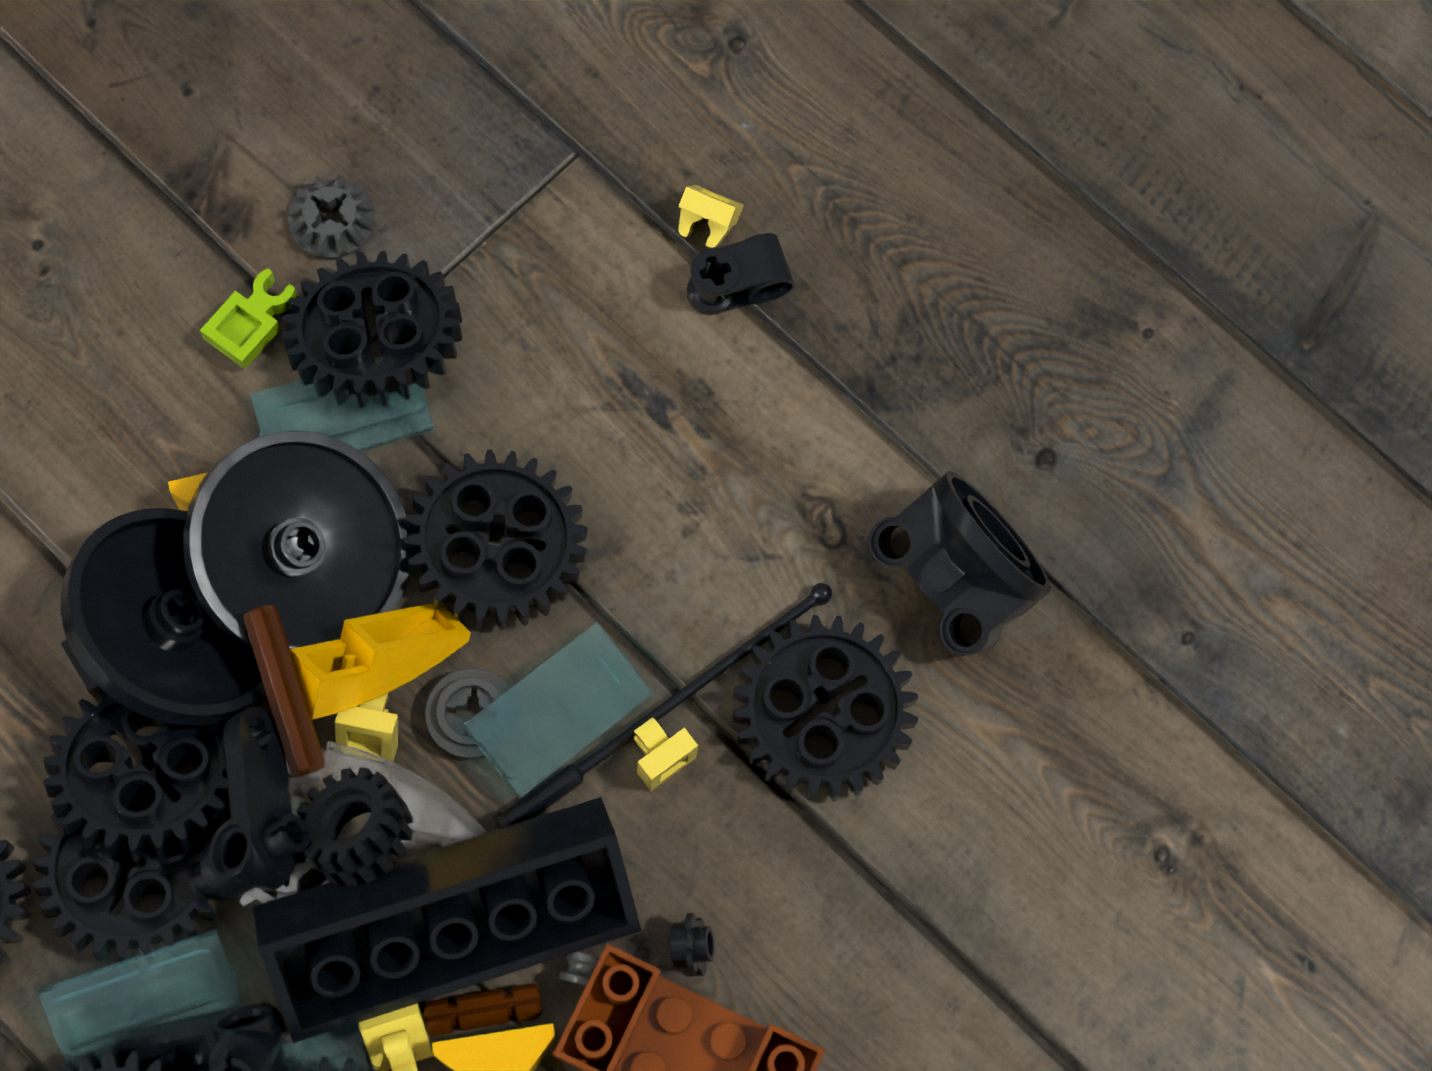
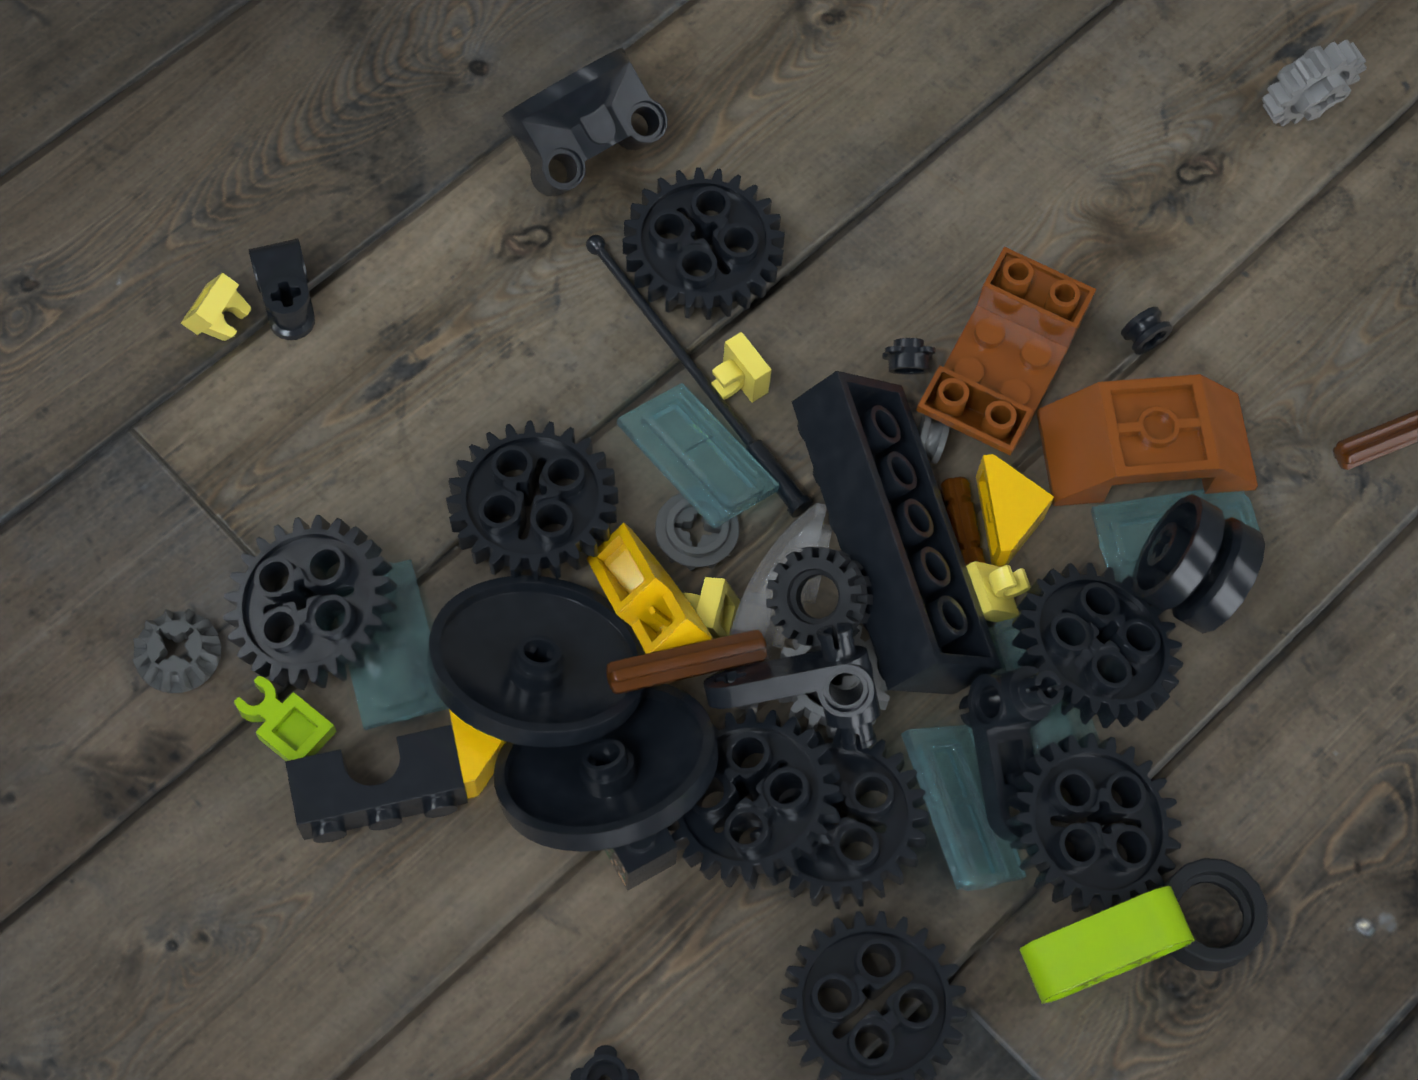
camera: 85 degrees left, 5 degrees down
none -> black arch [285,725,468,843]

